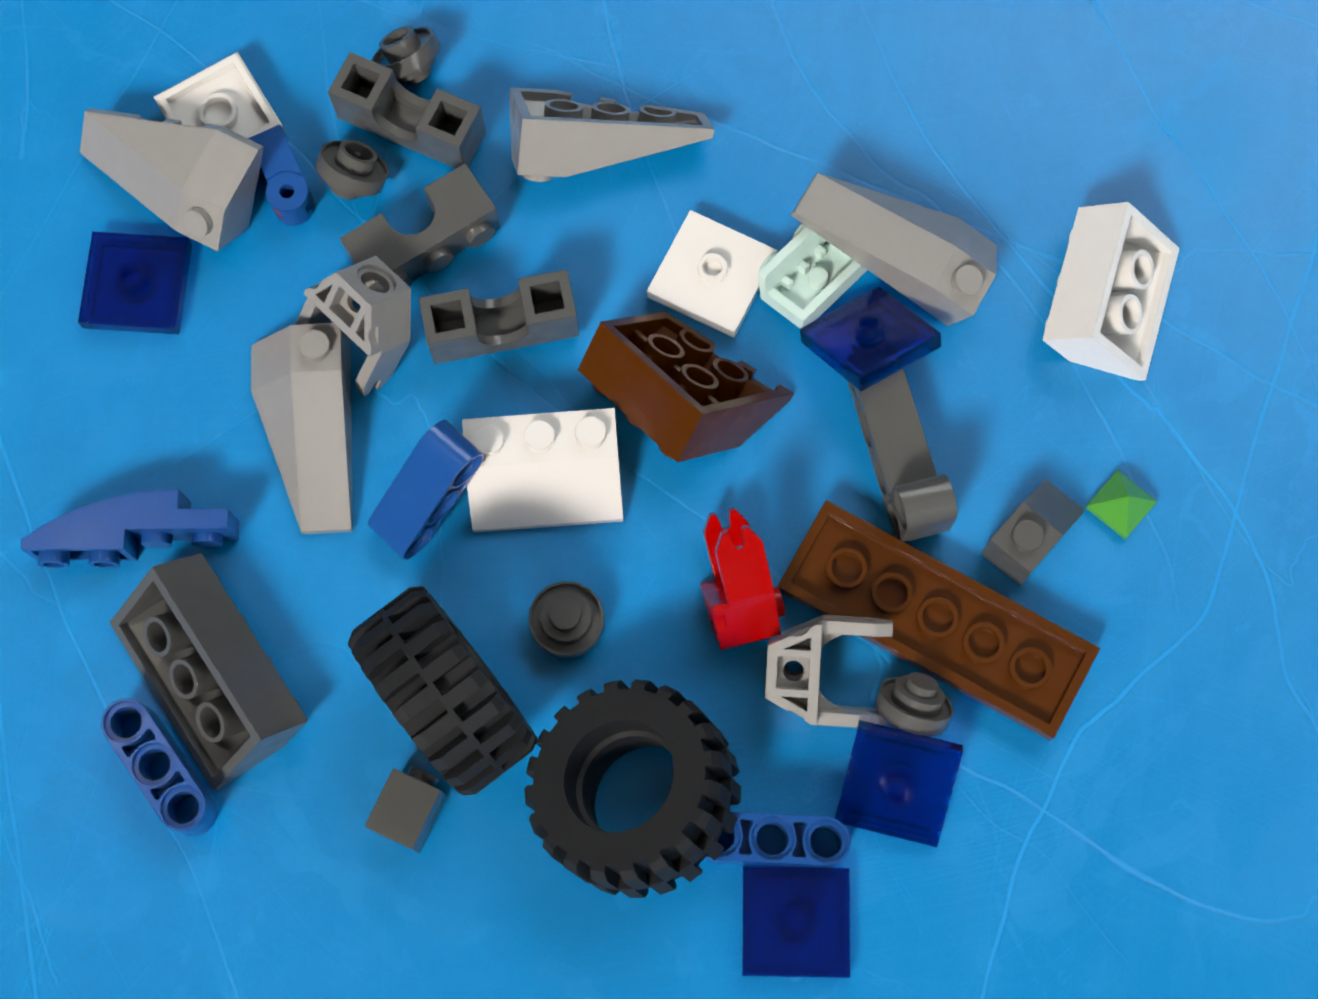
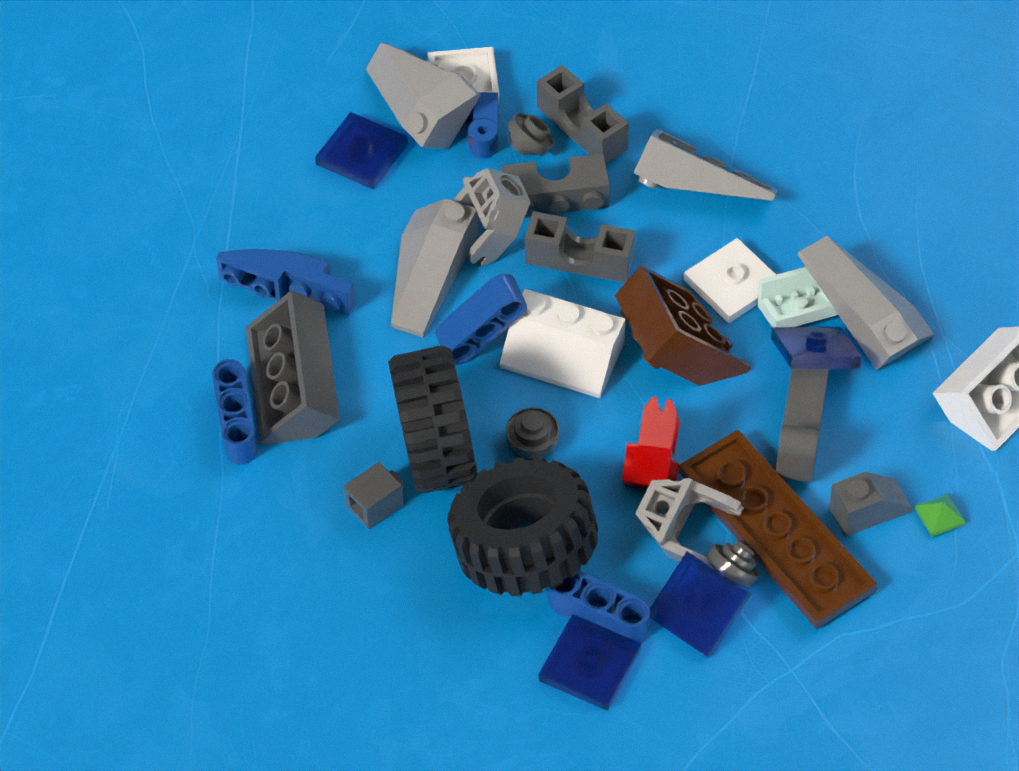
camera: 25 degrees right, 20 degrees down
dark grey plate [371,26,440,85] -> none

